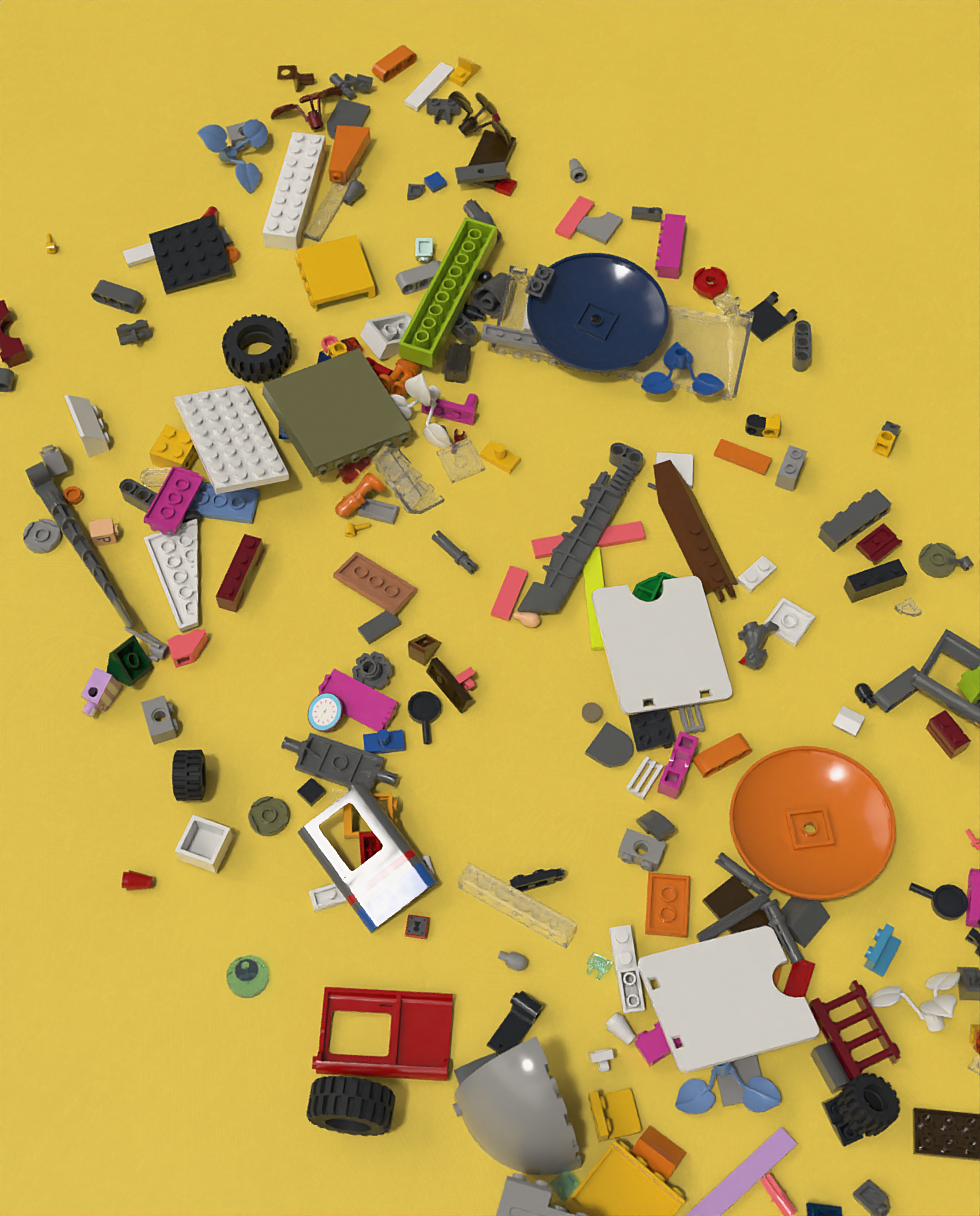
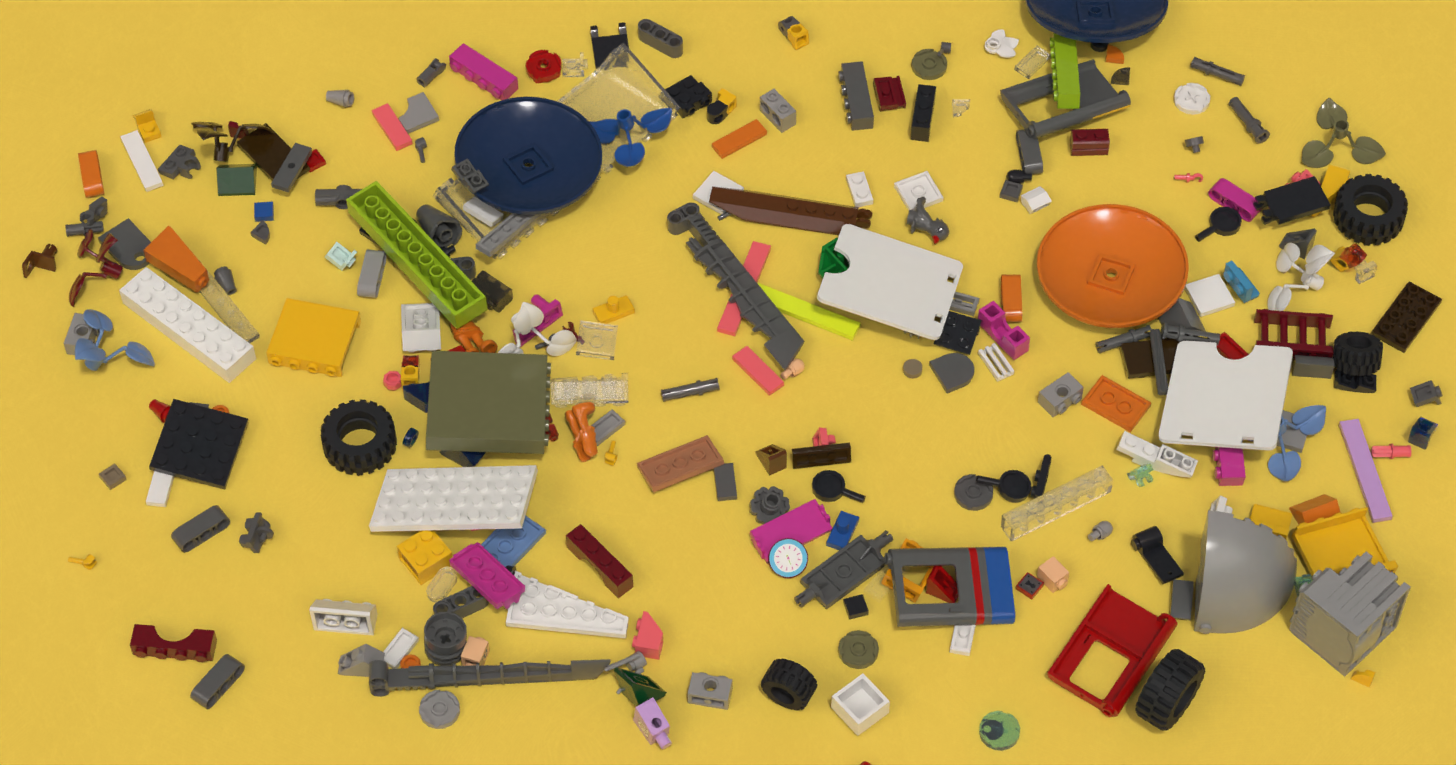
camera: 60 degrees left, 5 degrees down
white cone [605,1012,636,1045] -> none
dark grey slope [636,809,675,841] -> none
none -> dark tan tile [99,464,127,490]
none -> dark green slope [216,164,257,196]
none -> white tile [383,628,419,669]
none -> dark grey hand [415,137,427,163]
none -> dark grey wheel [424,612,467,666]
none -> black plate [662,75,712,118]
none -> dark grey tile [954,474,993,511]
none -> black piece [976,470,1032,503]
none -> dark grey tile [1000,180,1023,202]
none -> light nougat brick [1037,556,1069,593]
none -> white tile [1185,274,1235,317]

